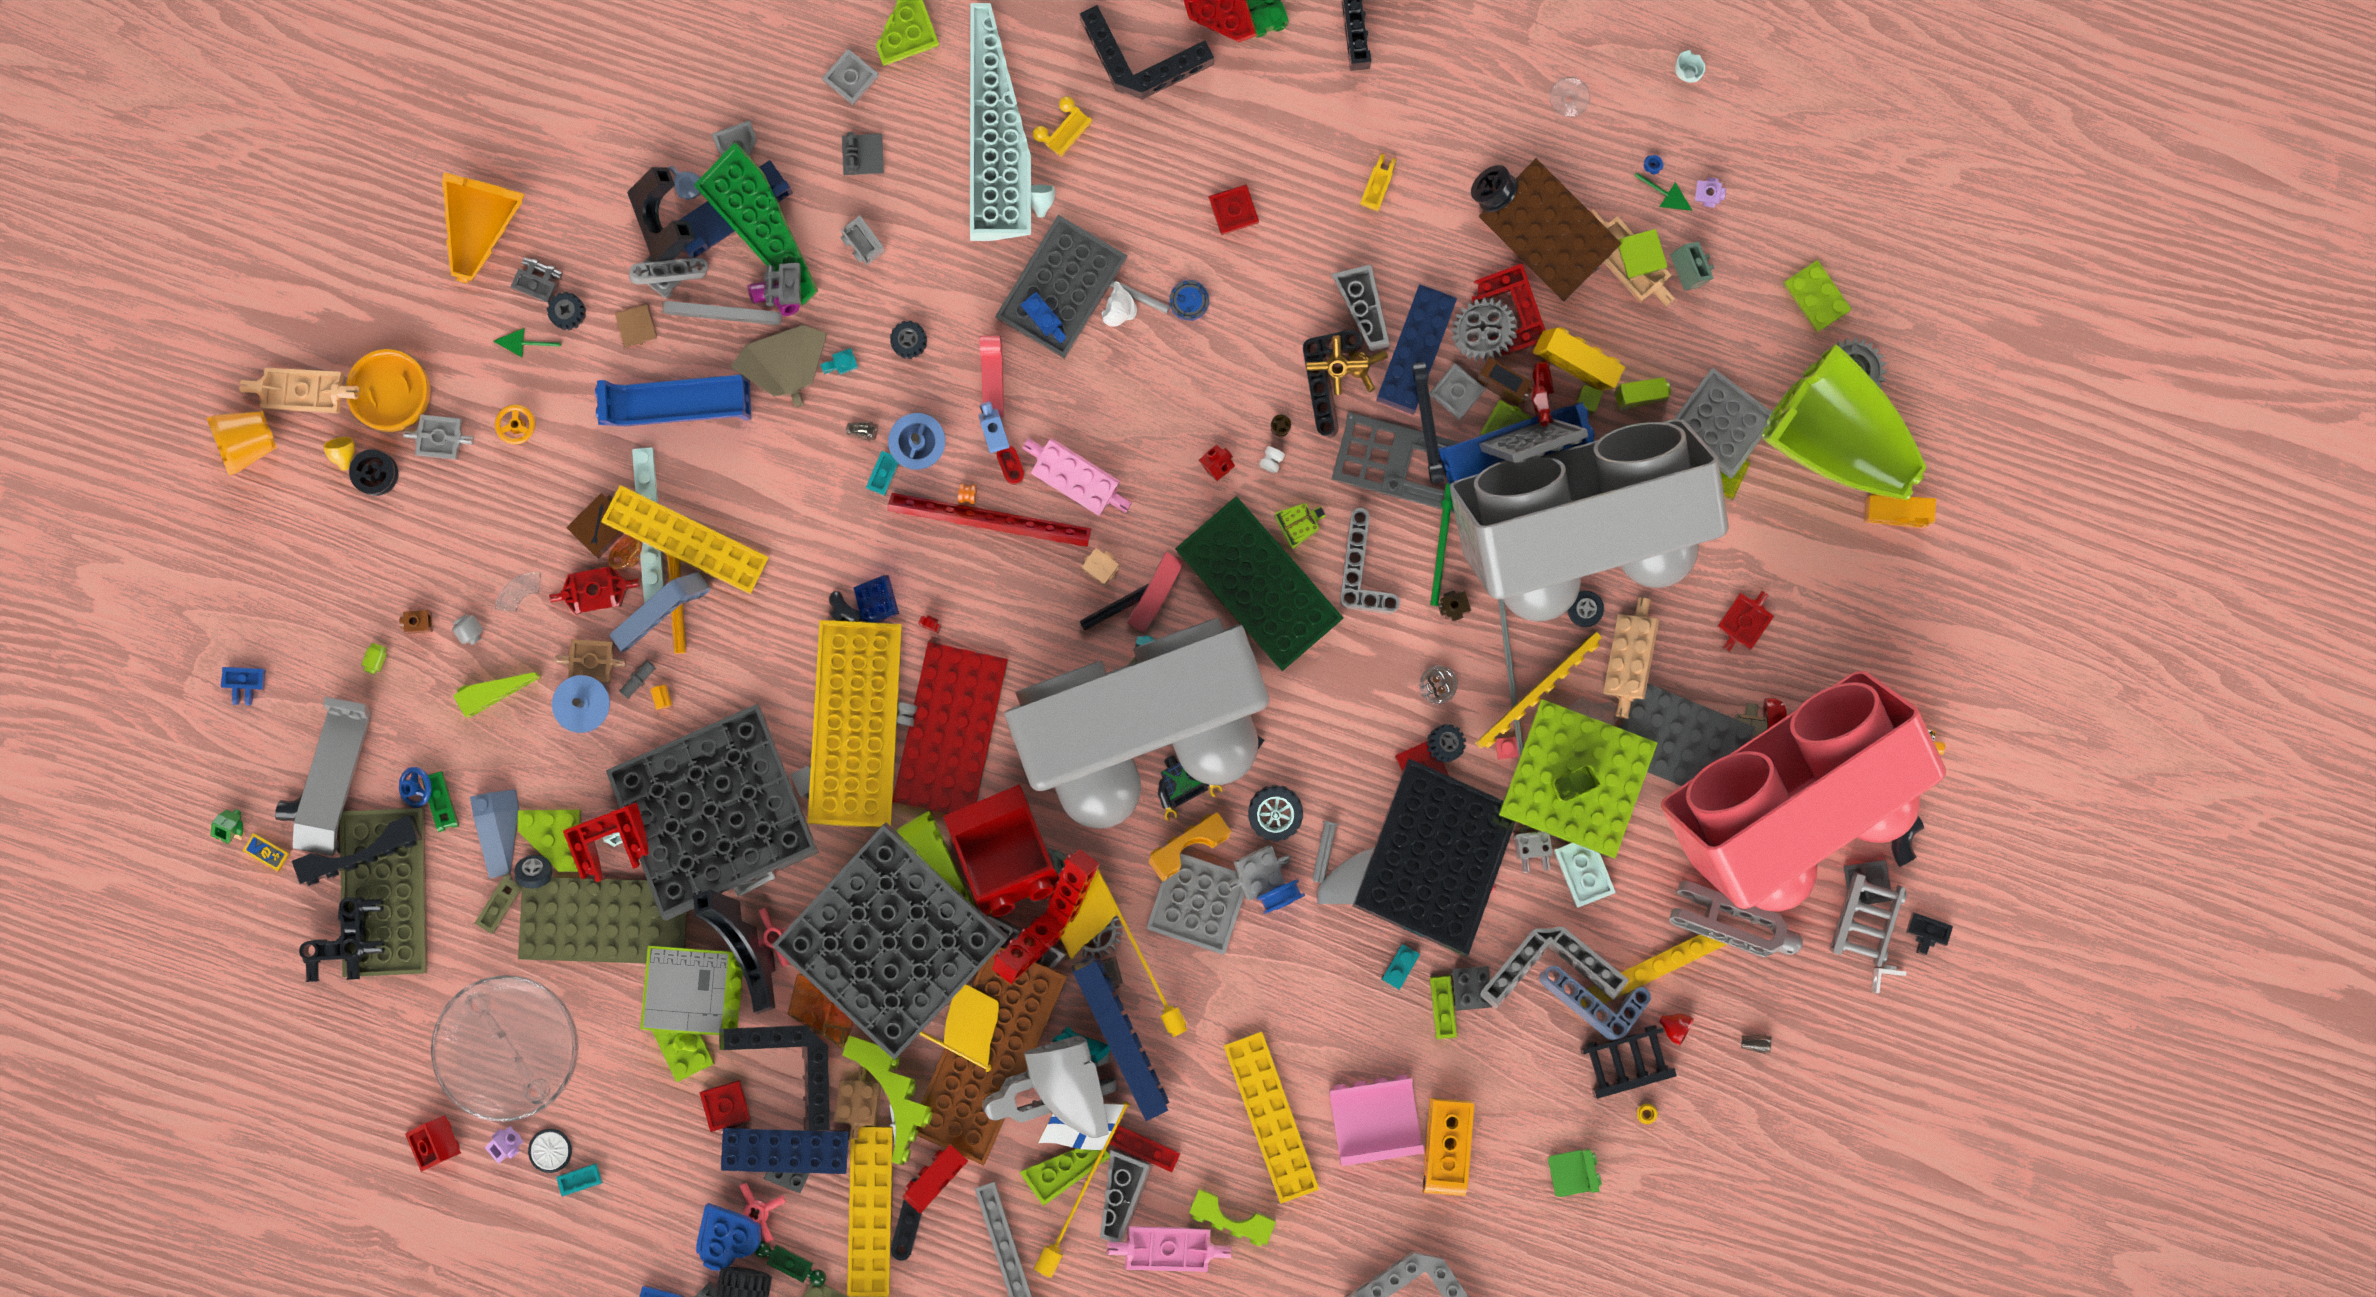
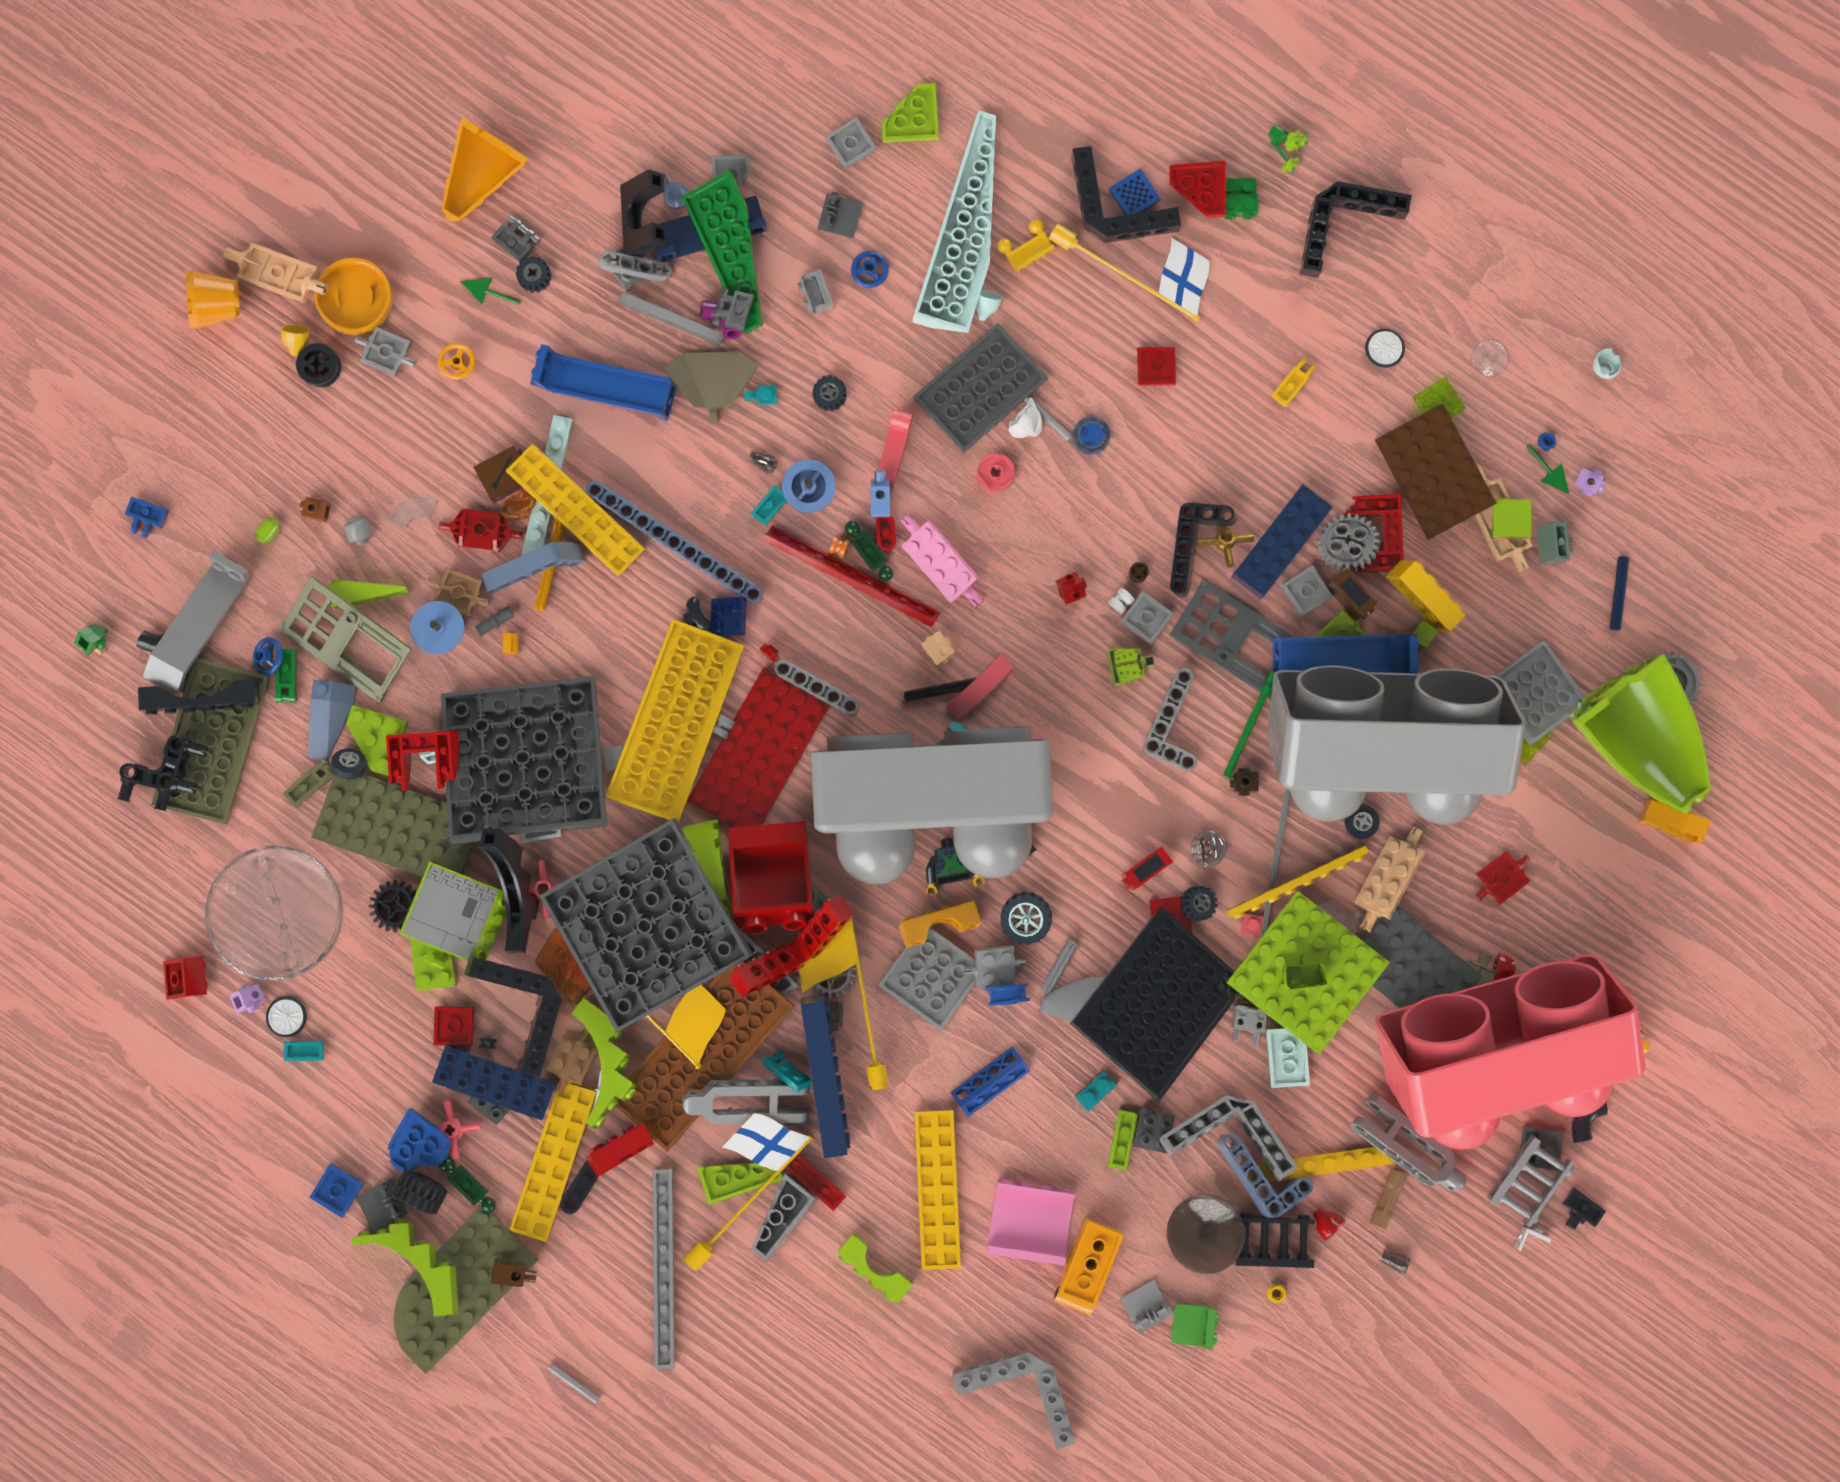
camera: 15 degrees right, 0 degrees up
tile [243,833,290,872] -> none
medium nougat piece [615,304,657,348] -> none
blue plate [1020,292,1066,344] -> none
light grey panel [1024,1036,1109,1138] -> none
bright pink plate [1107,1226,1231,1272] -> none
dark green plate [1175,496,1344,672] -> none
pearl gold bar [1306,335,1368,395] -> none
light grey wedge [1332,265,1390,351] -> none
black piece [1412,362,1444,484] -> none
black wheel [1471,165,1518,212] -> none
light grey plate [1479,419,1588,464] -> none
red plate [1532,359,1554,426] -> none
lime slope [1614,377,1671,411] -> none
lime plate [1783,260,1852,333] -> none
none -> door [278,576,412,703]
none -> black gear [369,880,417,933]
none -> black bush [478,1038,497,1049]
none -> sand blue beam [586,481,763,605]
none -> light grey beam [775,660,859,716]
none -> dark green plate [845,521,894,581]
none -> blue piece [851,251,888,288]
none -> blue fence [950,1047,1030,1117]
none -> coral plate [977,454,1015,493]
none -> flag [1049,223,1210,322]
none -> blue tile [1108,168,1161,215]
none -> light grey plate [1120,591,1174,645]
none -> light grey hinge [1120,1279,1173,1334]
none -> brick [1121,846,1173,891]
none -> clear smoke dish [1167,1194,1246,1274]
none -> white wheel [1365,329,1405,368]
none -> medium nougat axle [1369,1168,1408,1230]
none -> clear neon green plate [1413,377,1466,418]
none -> dark blue axle [1610,556,1629,631]

